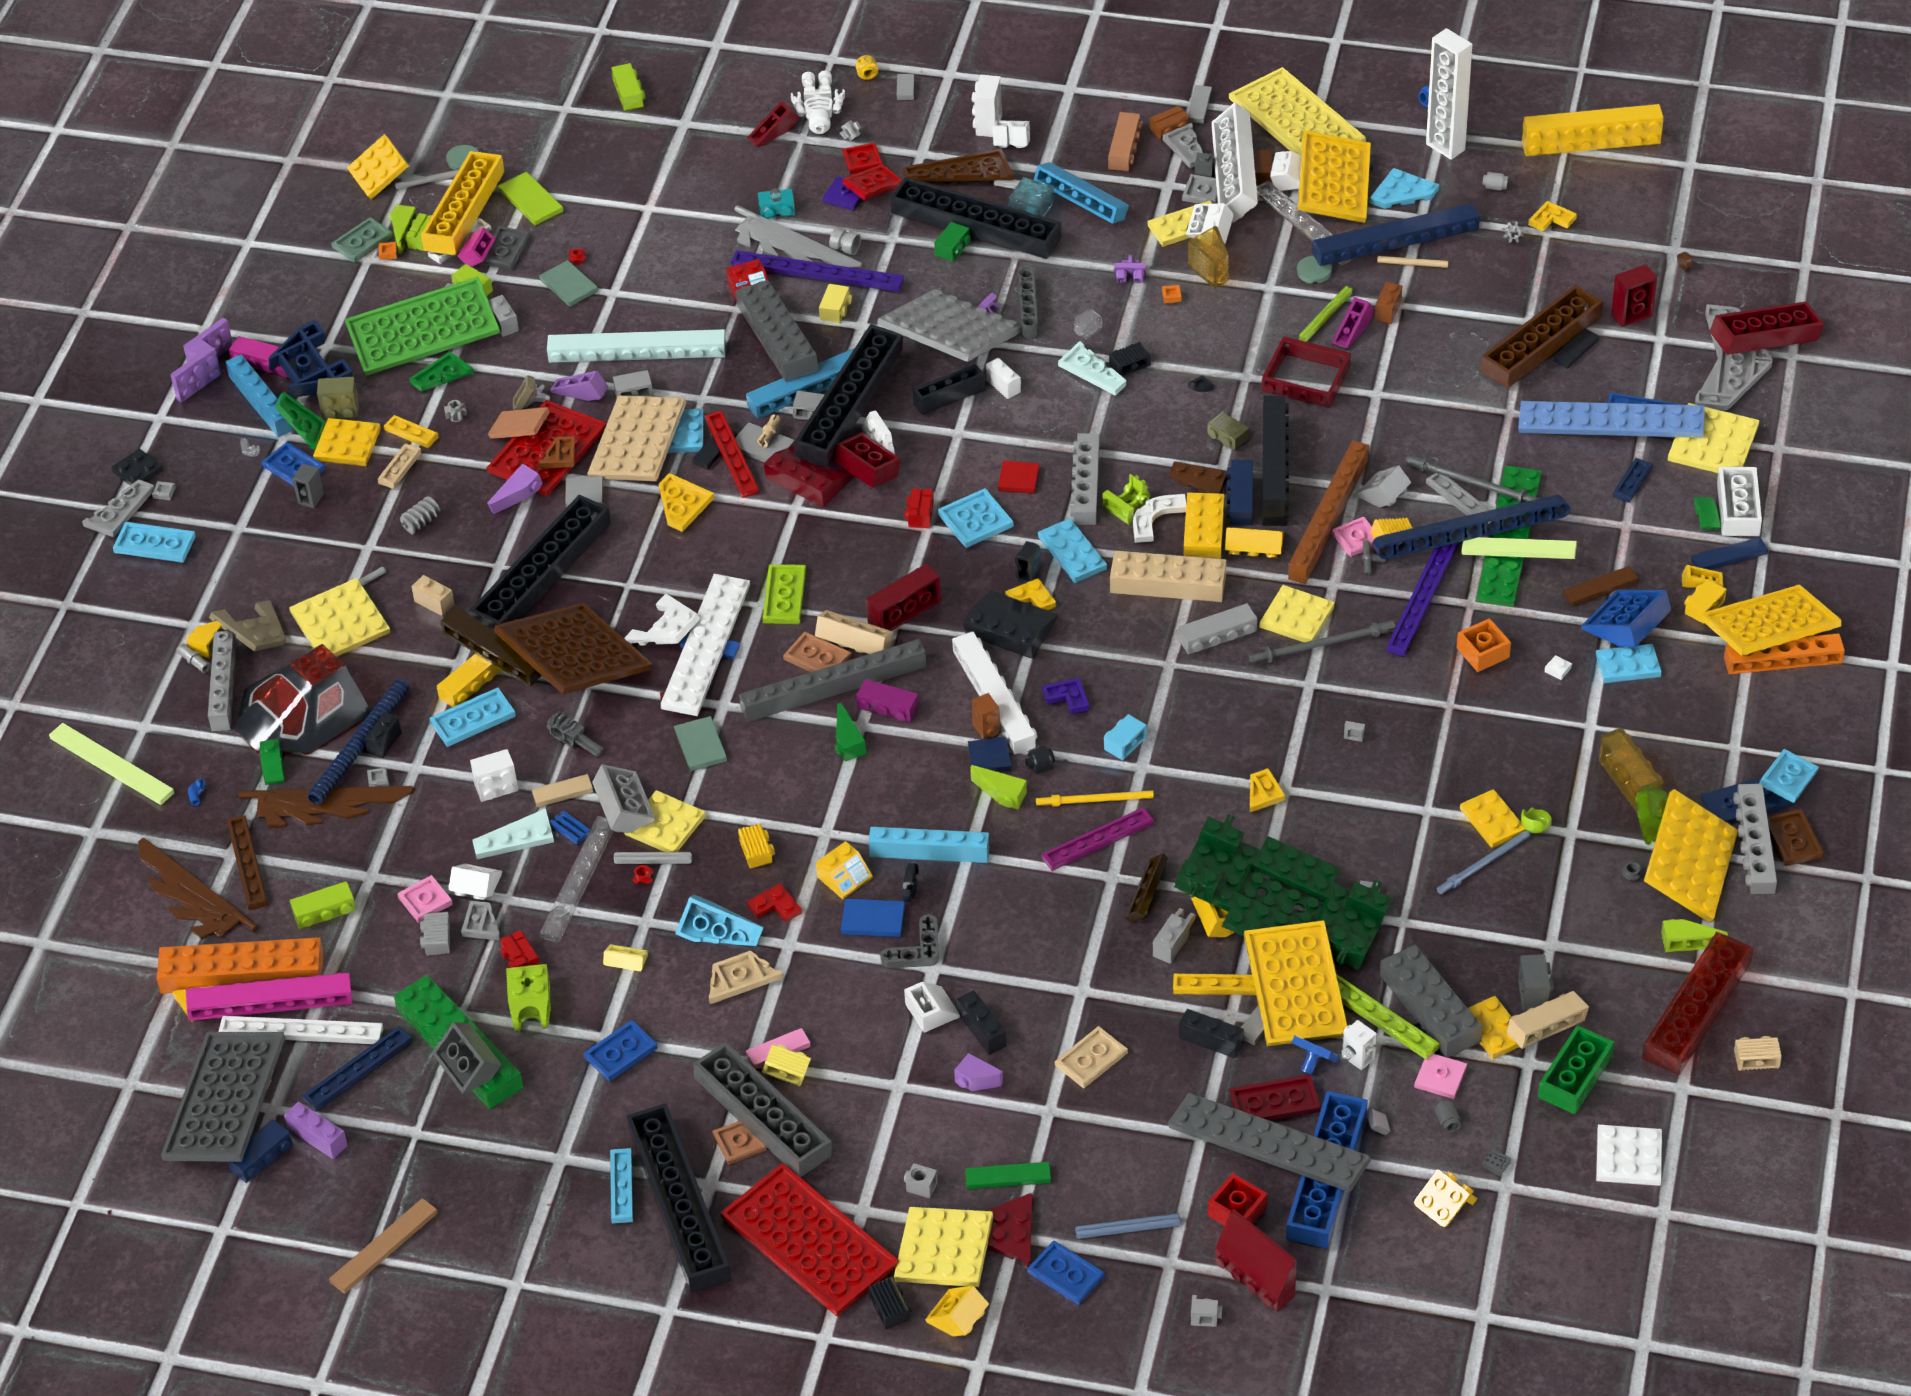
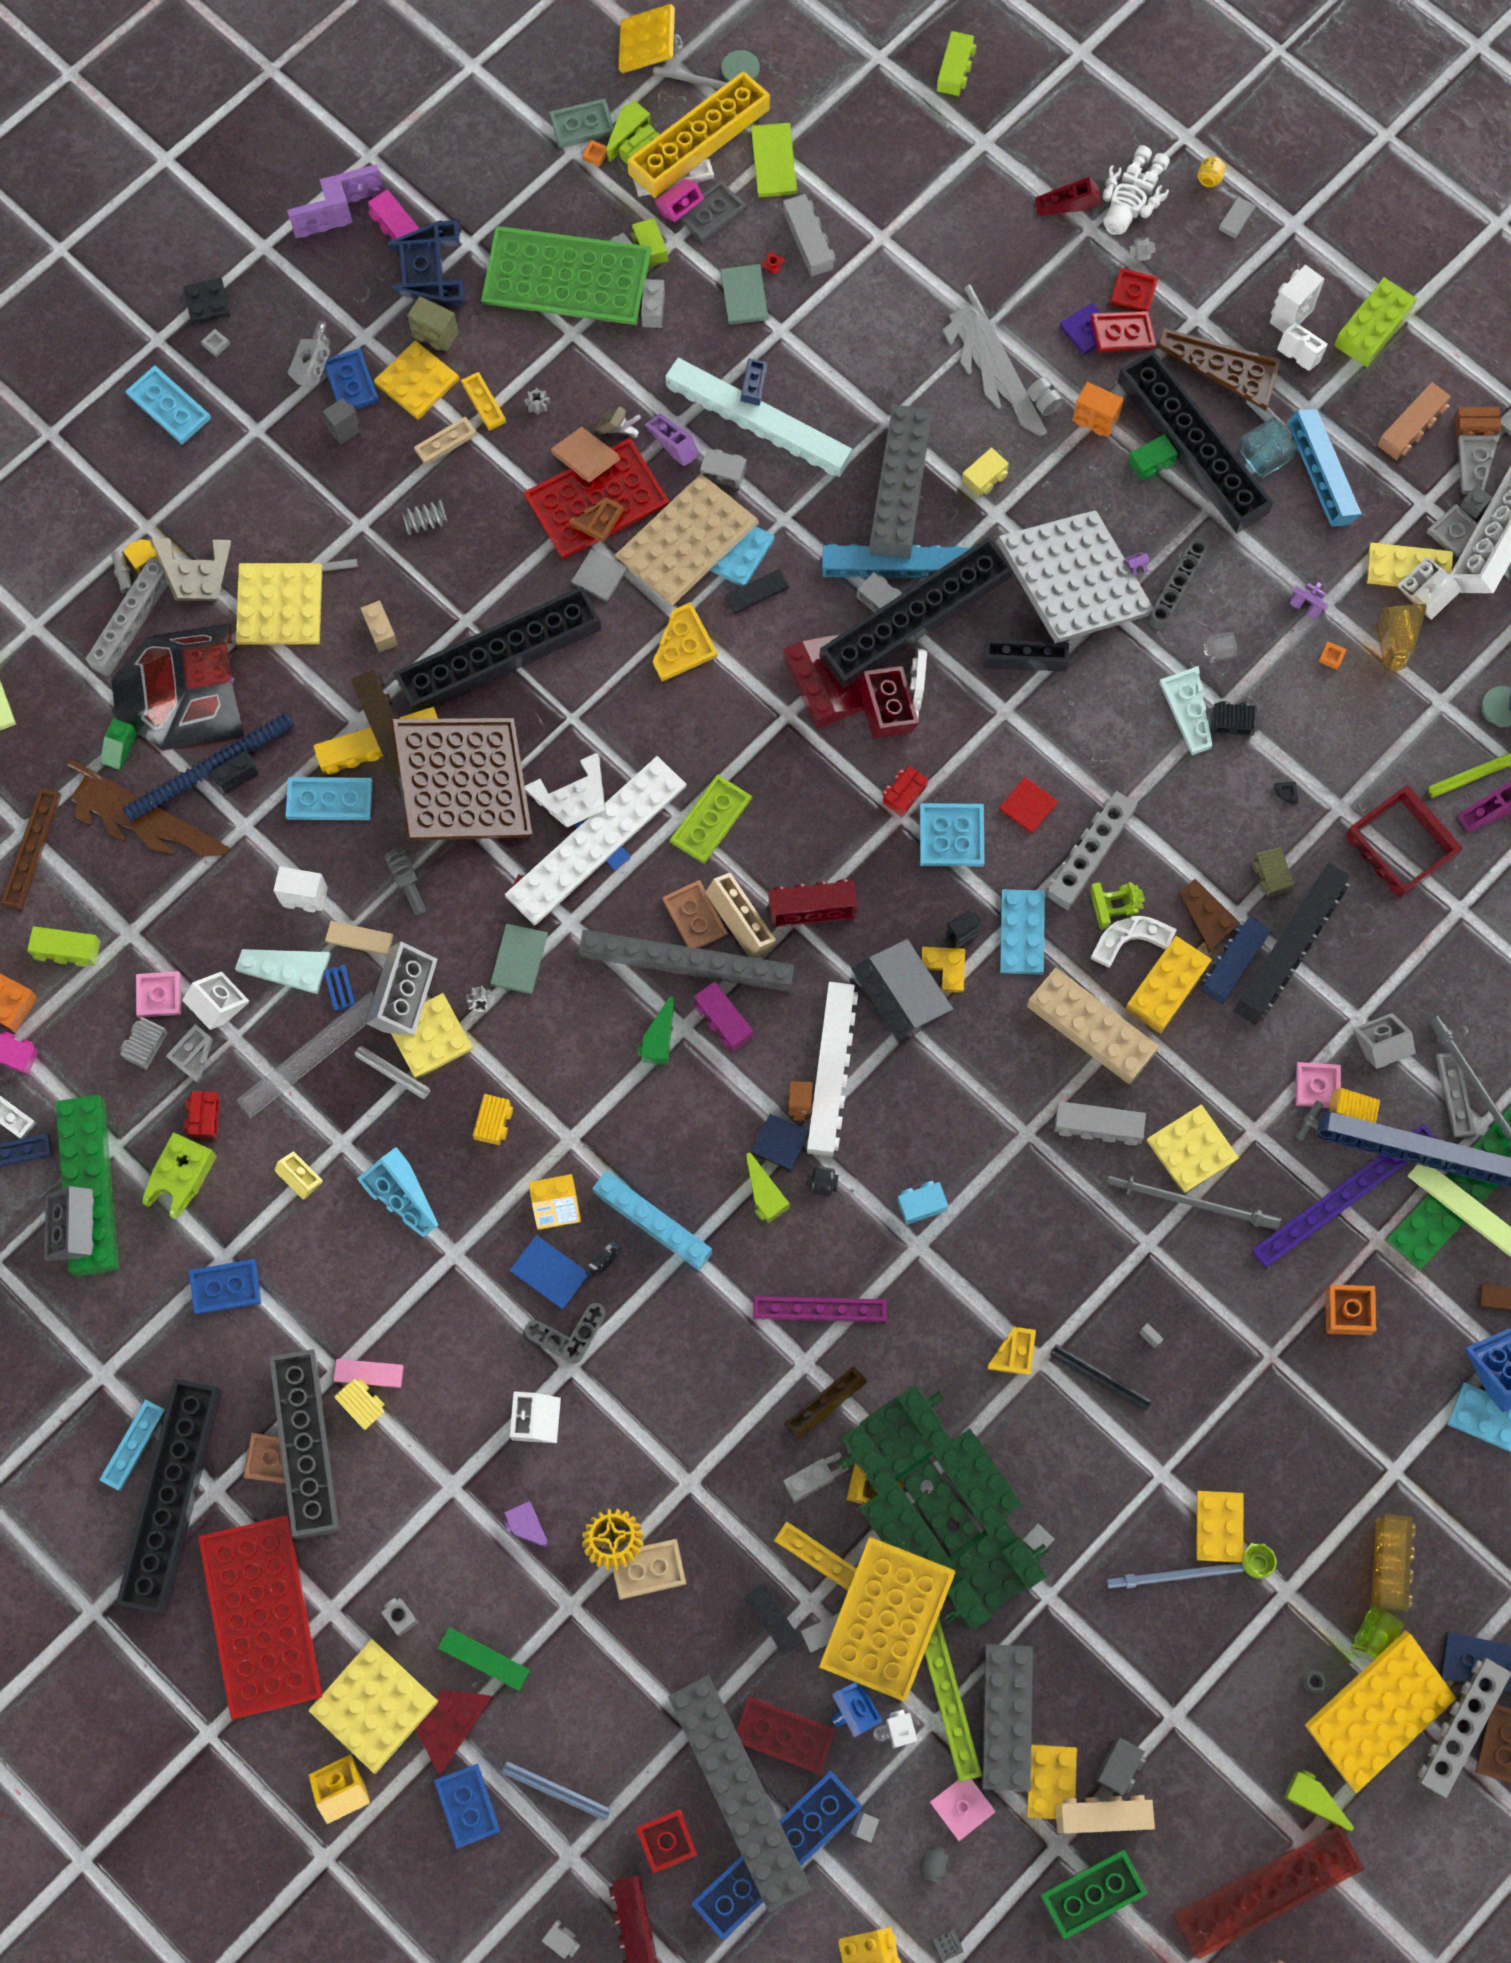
camera: 30 degrees right, 25 degrees up
light grey wing [82,479,154,537] -> none
blue arm [188,778,206,806] -> none
dark azure brick [225,354,294,437] -> none
green wing [275,392,326,450] -> none
light grey tile [367,767,389,787] -> none
green wing [409,351,474,392] -> none
medium lavender slope [487,464,543,514] -> none
red plate [633,865,653,884] -> none
red tile [705,410,759,498] -> none
tan wing [709,951,783,1004] -> none
red slope [726,259,768,301] -> none
dark purple plate [731,250,904,292] -> none
light grey tile [735,422,795,462] -> none
red plate [747,883,802,922] -> none
tan pin [757,415,782,448] -> none
teal piece [758,188,795,218] -> none
black brick [868,1277,912,1329] -> none
black brick [957,990,1007,1055] -> none
white brick [986,358,1021,399] -> none
yellow bar [1036,790,1154,807] -> none
dark purple plate [1042,678,1089,714] -> none
yellow slope [1225,527,1284,558] -> none
dark orange brick [1288,440,1369,584] -> none
white plate [1545,655,1572,680] -> none
none -> light grey brick [287,339,330,385]
none -> light grey gear [466,985,494,1013]
none -> yellow gear [582,1508,644,1571]
none -> dark blue tile [740,358,767,406]
none -> light grey brick [783,194,836,277]
none -> black axle [1050,1345,1152,1411]
none -> orange brick [1072,382,1124,437]
none -> lime brick [1334,278,1417,367]

